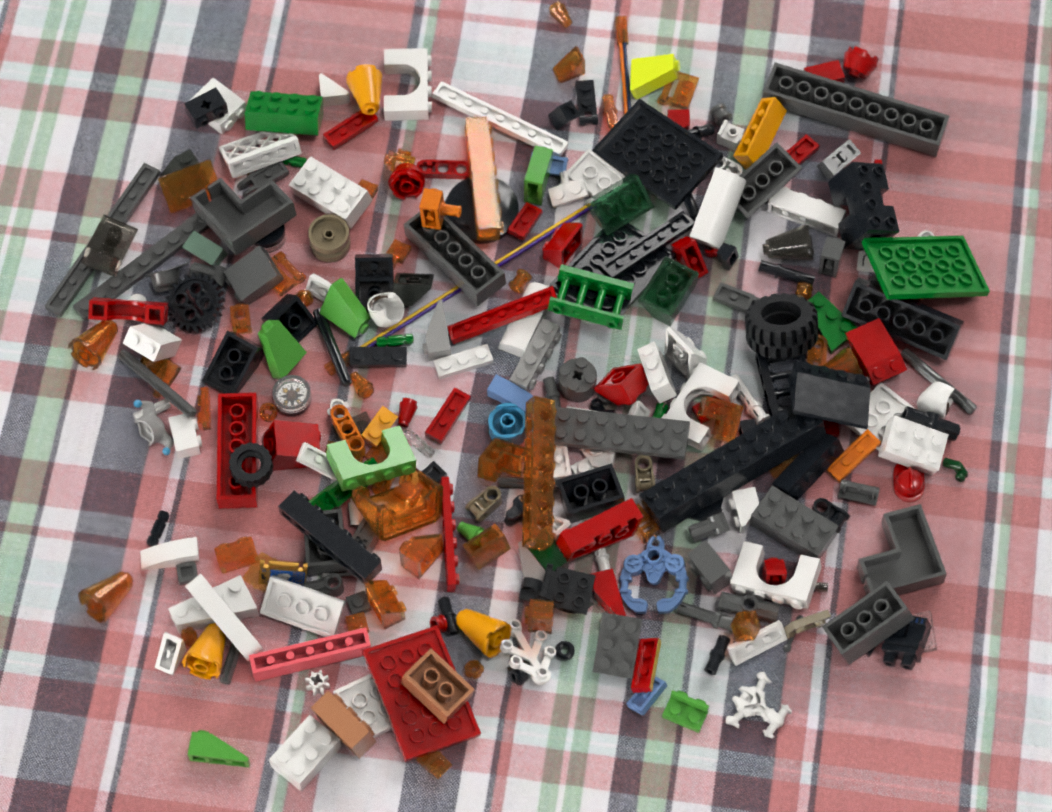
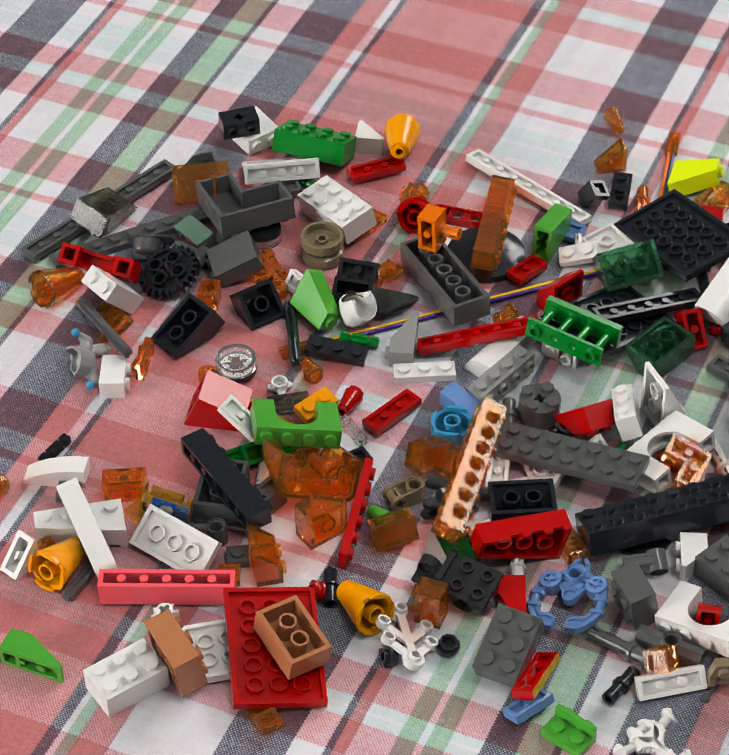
camera: 15 degrees right, 20 degrees down
red brick [216,392,259,509] -> none
black tyre [229,442,273,488] -> none
bright green slope [258,320,307,380] -> none
orange beam [330,404,365,459] -> none
white arch [384,48,432,121] -> none
clear orange plate [465,660,484,679] -> none
dark tan piece [634,455,655,493] -> none

